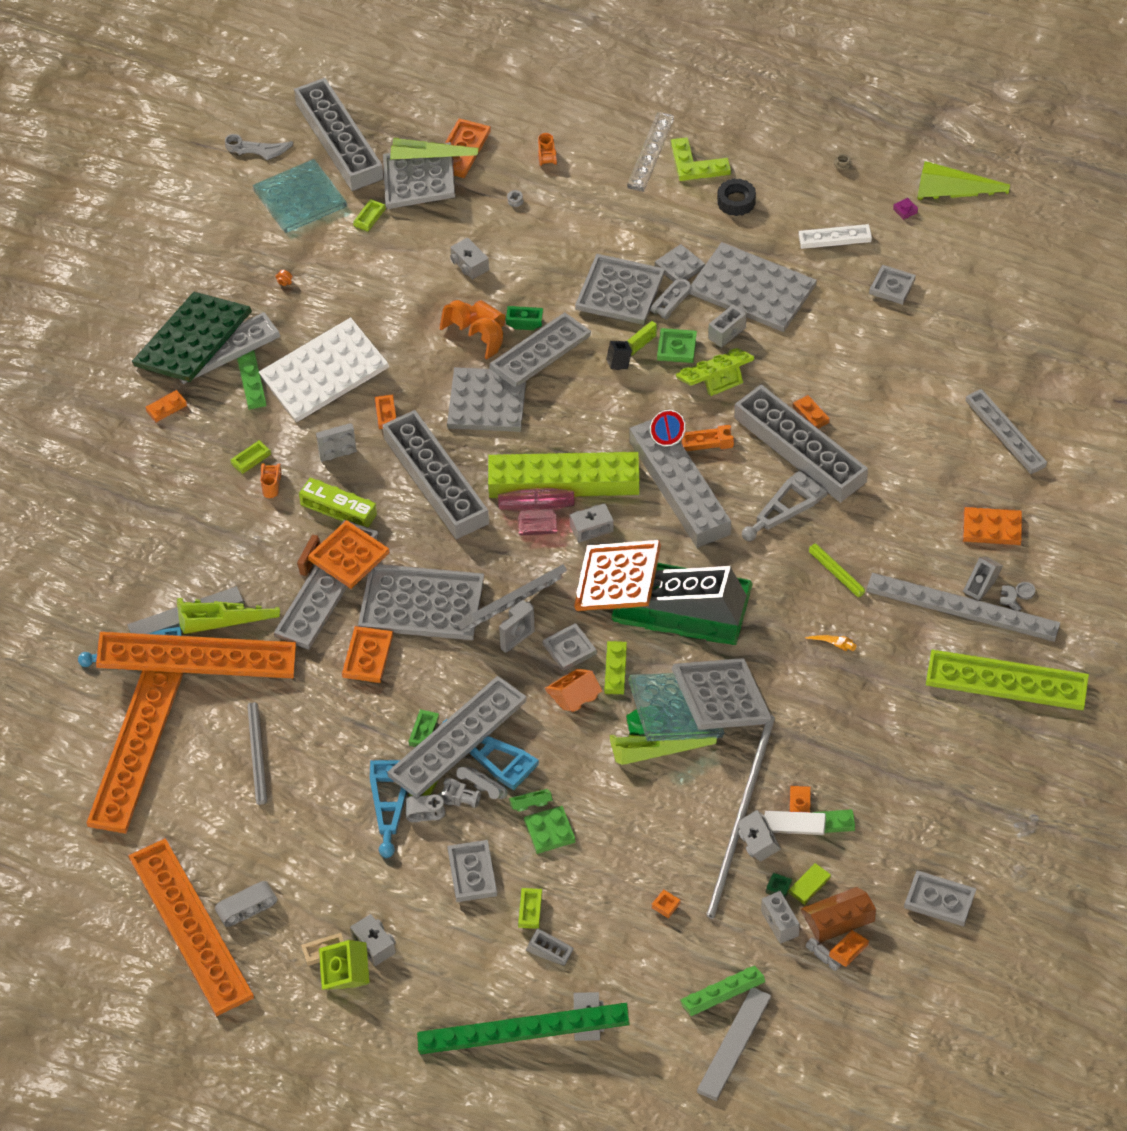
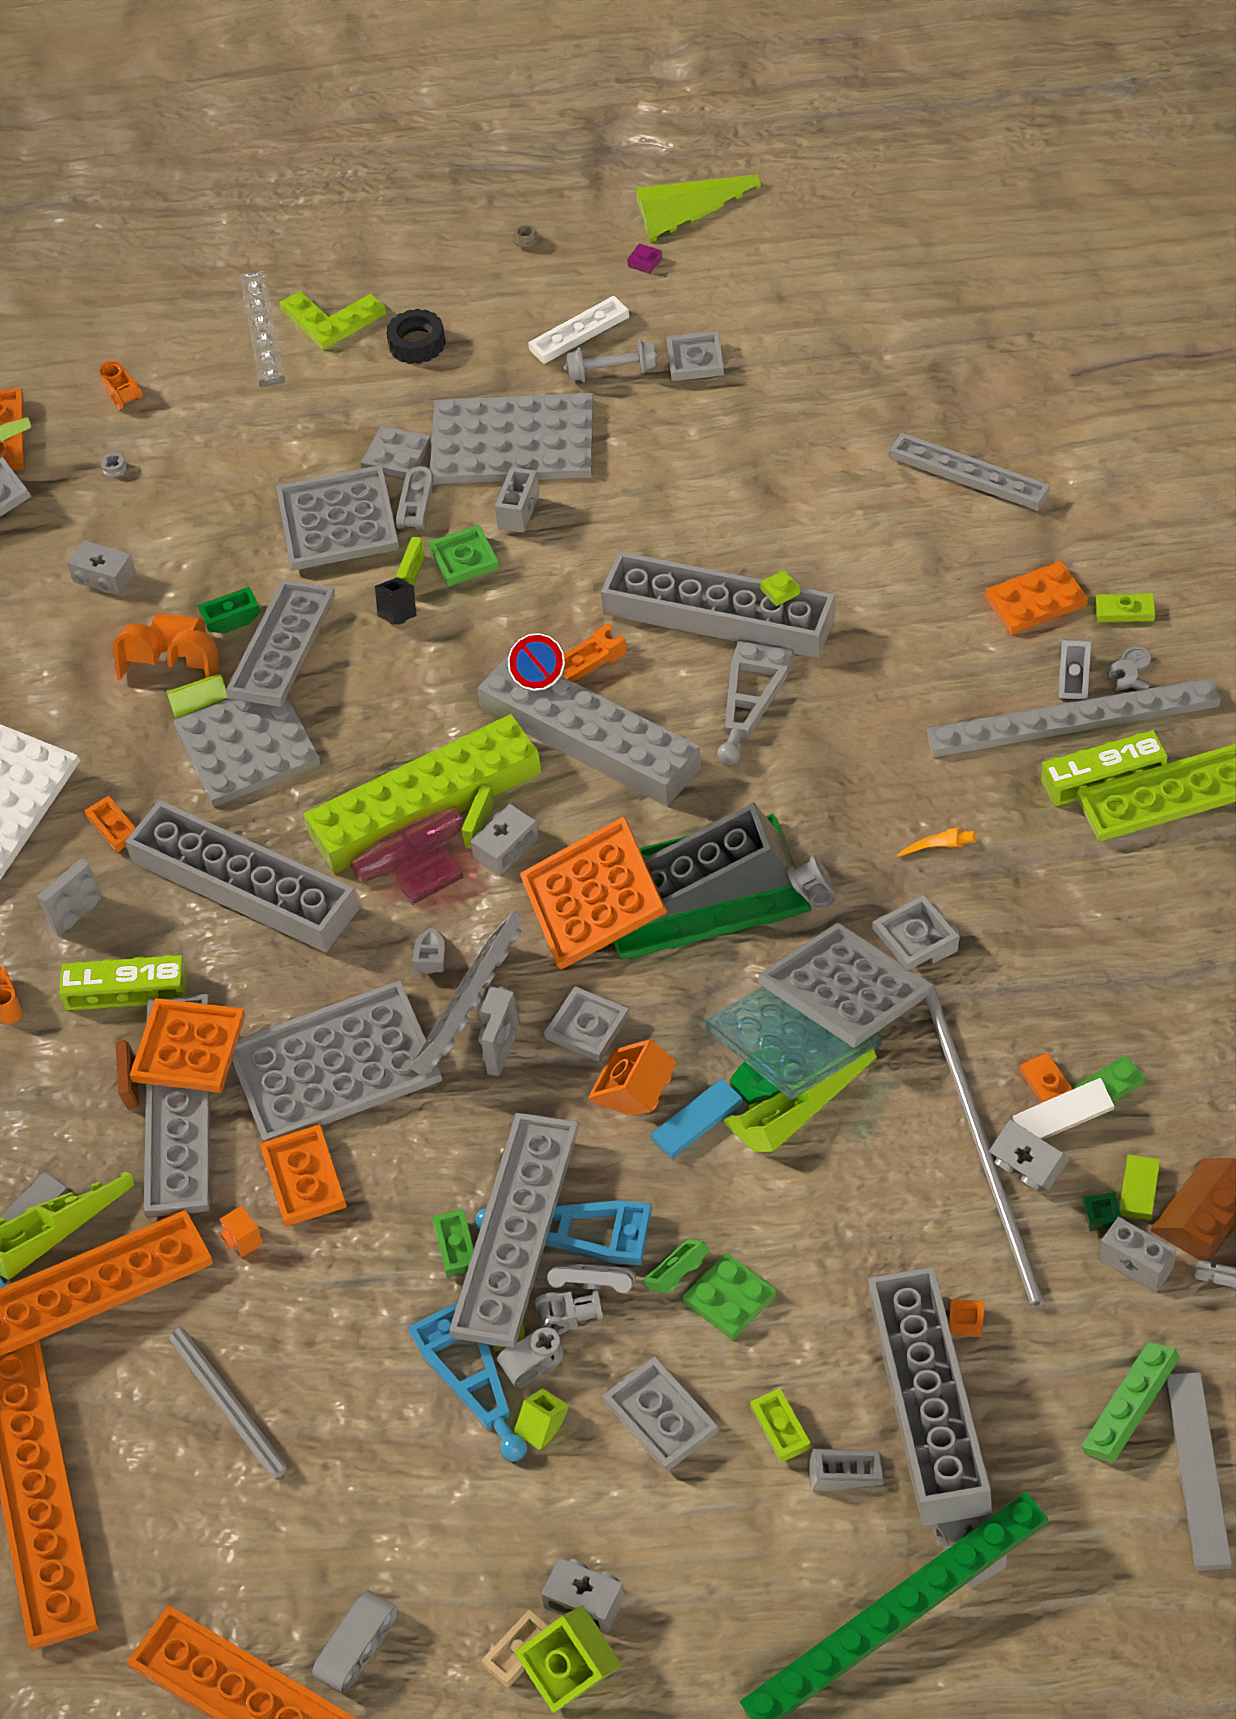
camera: 25 degrees left, 0 degrees up
lime plate [604,641,627,694] -> none
lime bracket [675,348,755,396] -> none
orange plate [793,395,830,429] -> none
lime axle [809,543,865,597] -> none
none -> lime tile [166,673,229,719]
none -> orange plate [220,1205,263,1257]
none -> light grey plate [413,928,445,974]
none -> lime tile [461,784,494,849]
none -> lime brick [513,1388,569,1450]
none -> light grey piece [563,339,659,383]
none -> dark azure tile [650,1079,743,1160]
none -> lime plate [760,569,800,607]
none -> light grey piece [787,856,836,909]
none -> light grey brick [868,1267,992,1527]
none -> light grey plate [873,895,960,971]
none -> lime brick [1041,730,1167,807]
none -> lime plate [1095,593,1155,623]

